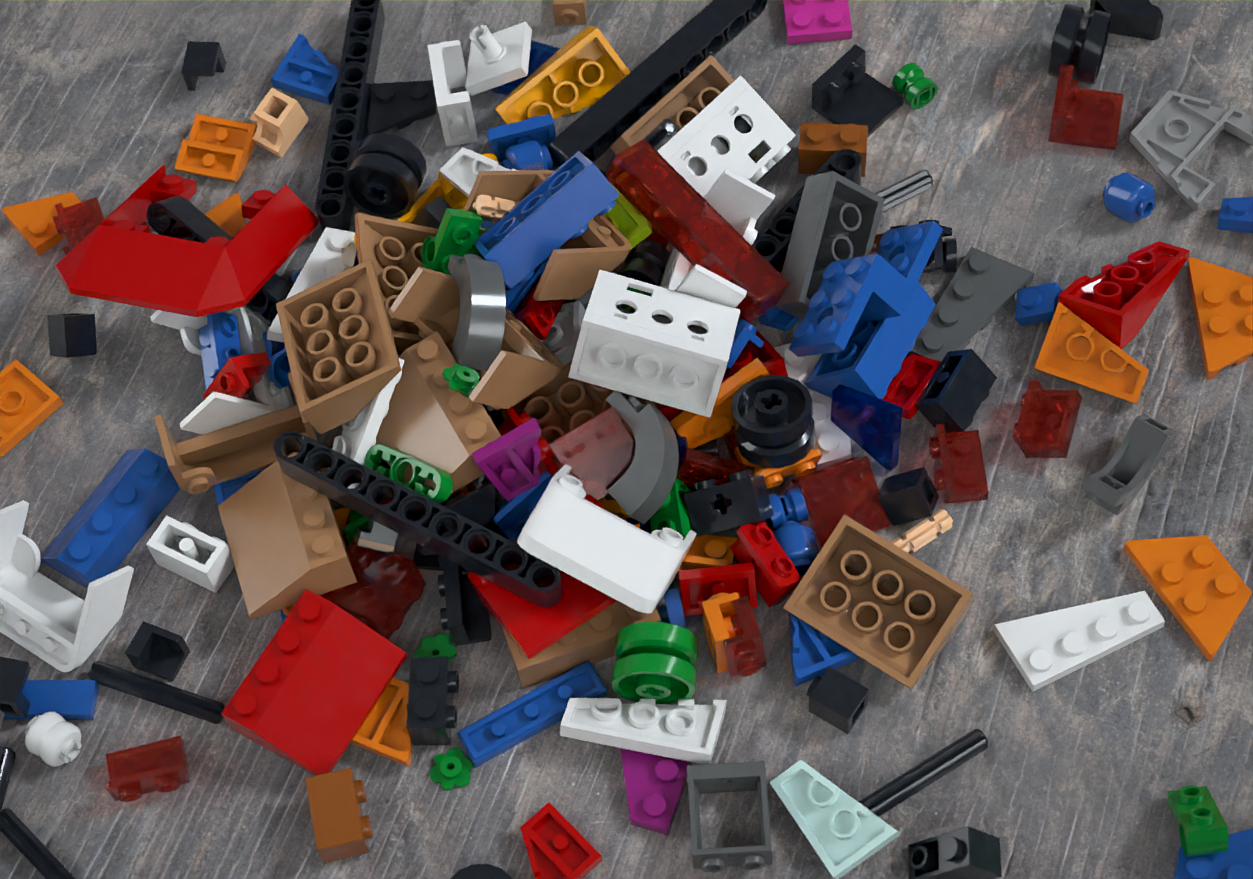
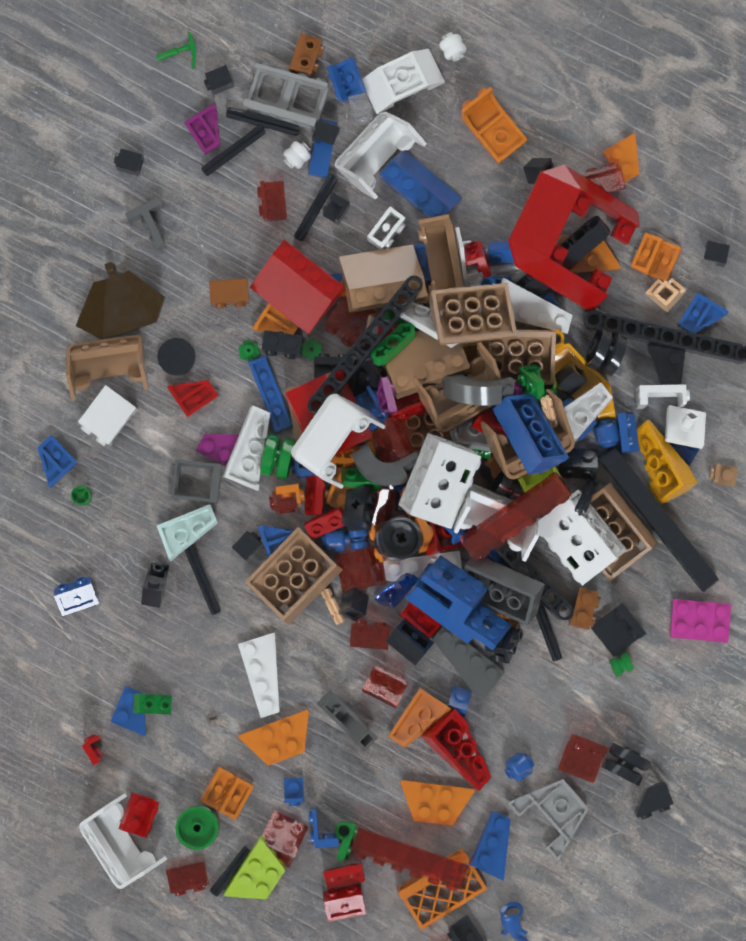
camera: 95 degrees right, 25 degrees up
green plant [442,364,480,397] -> none

